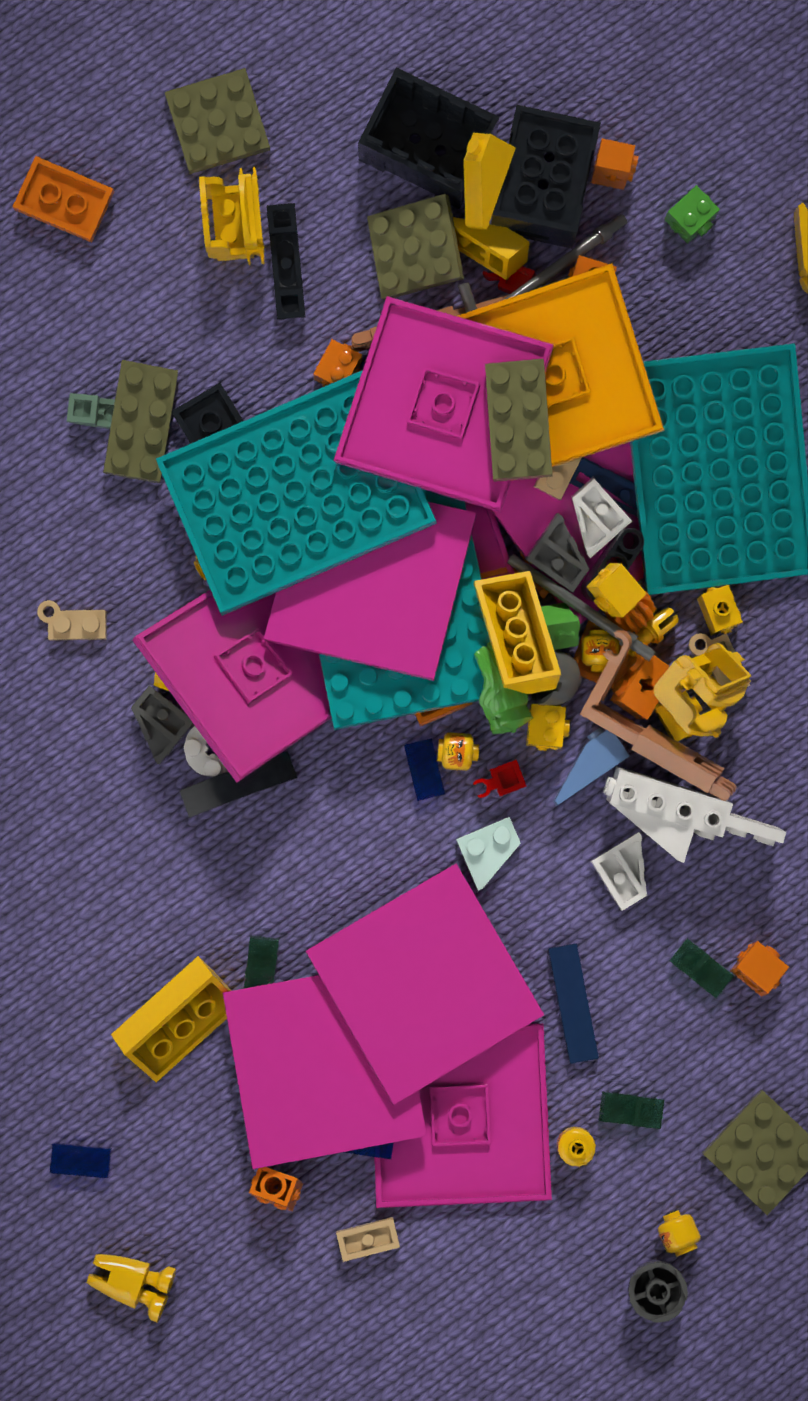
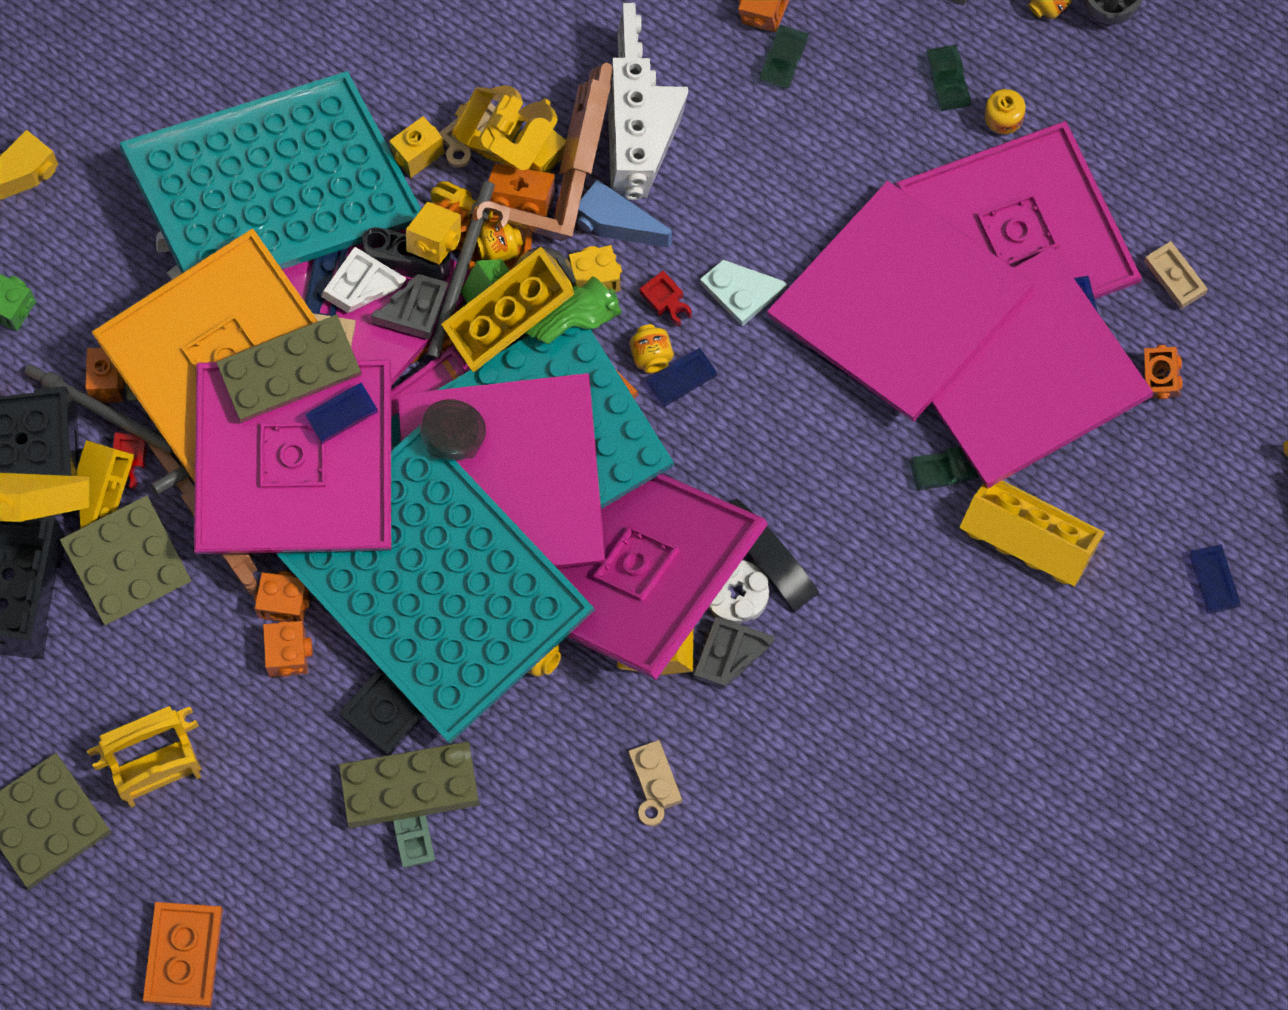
camera: 100 degrees left, 15 degrees down
black slope [266,203,306,320] -> none
dark blue tile [548,943,599,1064] -> none
white wing [591,832,647,911] -> none
none -> orange head [263,621,313,677]
none -> clear blue tile [305,382,378,444]
none -> clear smoke tile [420,399,486,460]

